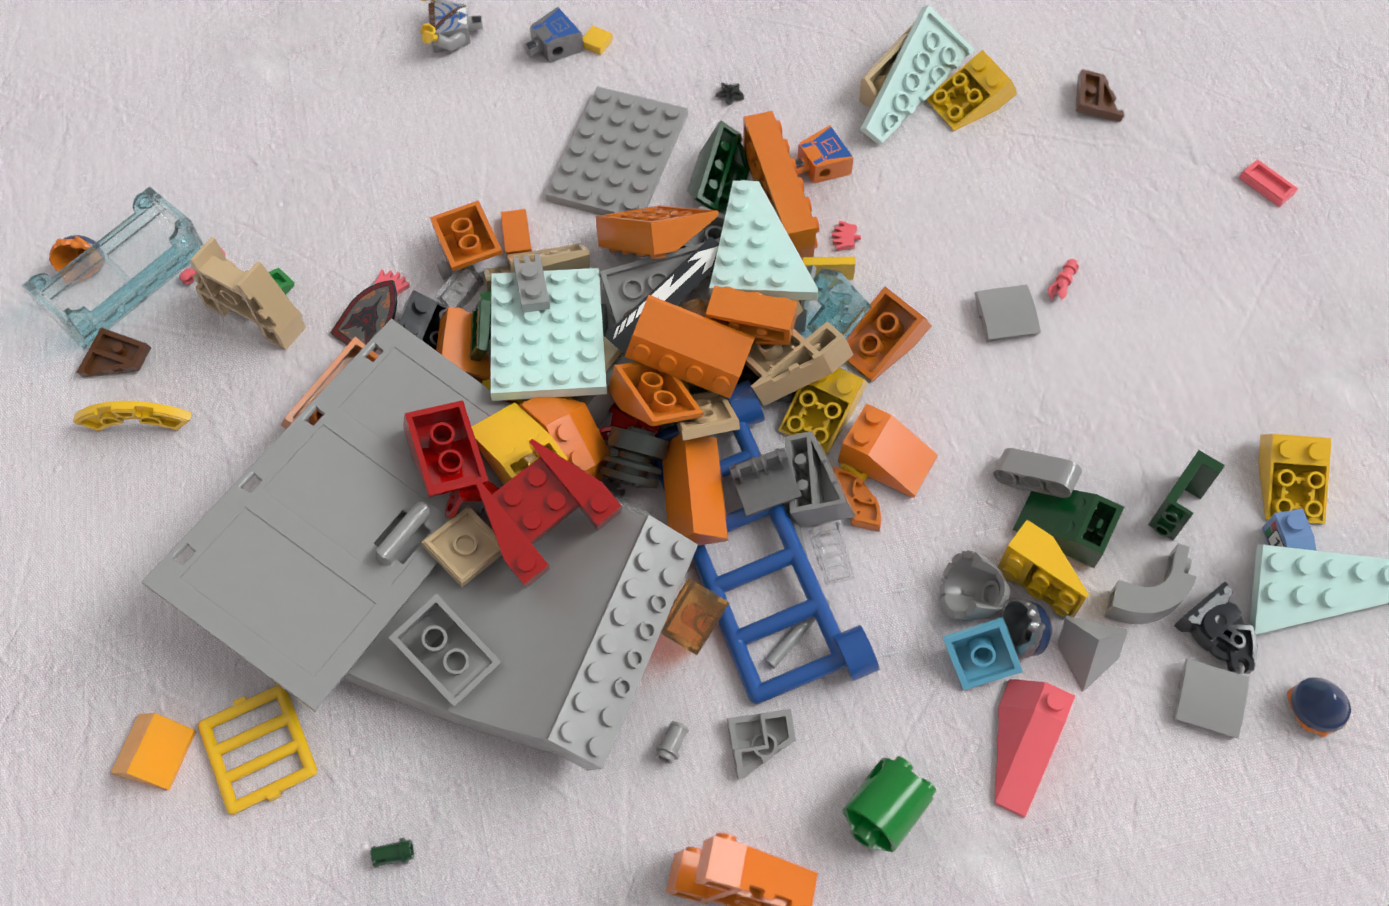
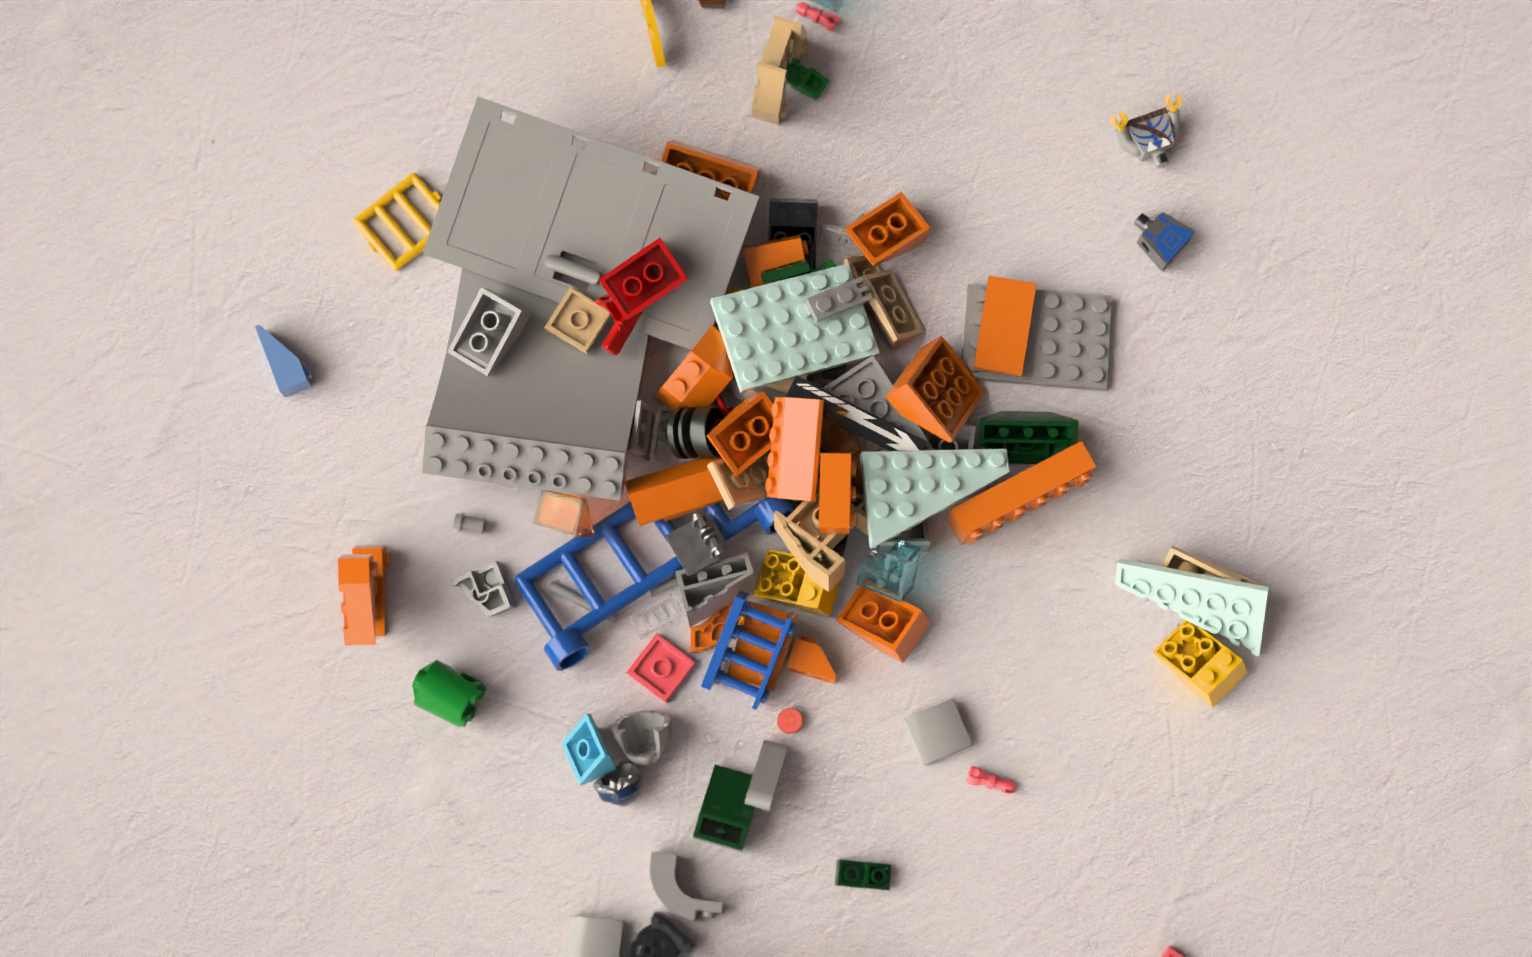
camera: 75 degrees right, 15 degrees up
light orange slope [110,713,196,791] -> none
shield [330,280,397,352] -> none
dark green pin [371,838,414,868] -> none
coral piece [375,270,410,296] -> none
yellow slope [472,402,568,485] -> none
red wedge [476,439,622,588] -> none
orange tile [501,209,532,255] -> none
yellow tile [583,25,613,55] -> none
pearl dark grey plant [715,83,745,106] -> none
orange torso [795,125,854,183] -> none
yellow tile [802,257,856,280] -> none
coral piece [832,221,861,251] -> none
coral wedge [994,679,1075,818] -> none
yellow slope [997,520,1089,617] -> none
light grey slope [1058,616,1127,692] -> none
reddish brown wing [1076,69,1124,122] -> none
dark green panel [1148,450,1225,541] -> none
none -> coral tile [626,633,697,703]
none -> blue fence [701,590,797,710]
none -> coral tile [777,708,802,734]
none -> orange slope [786,636,836,684]
none -> dark green slope [835,859,891,890]
none -> orange tile [973,276,1037,378]

